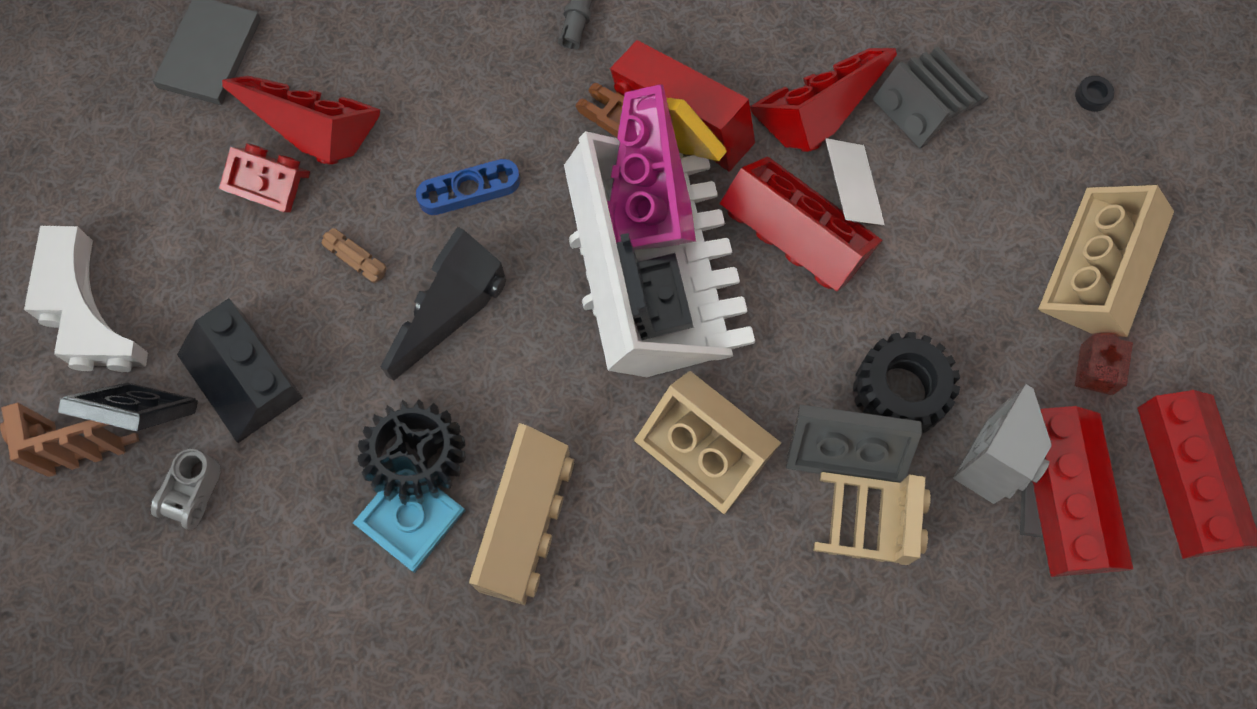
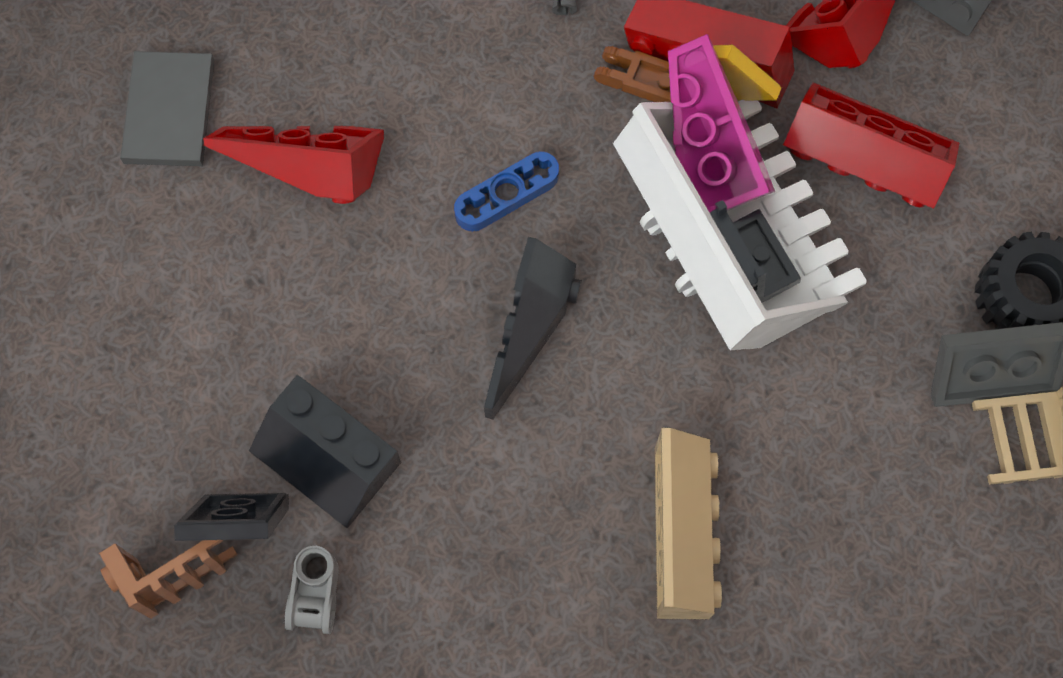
camera: 15 degrees left, 0 degrees up
white arch [24,226,148,372] -> none
bracket [219,143,311,212] -> none
medium nougat axle [321,228,387,283] -> none
medium azure tile [353,469,466,573] -> none
black gear [357,399,466,505] -> none
tan slope [634,371,781,515] -> none
white sticker [825,138,885,225] -> none

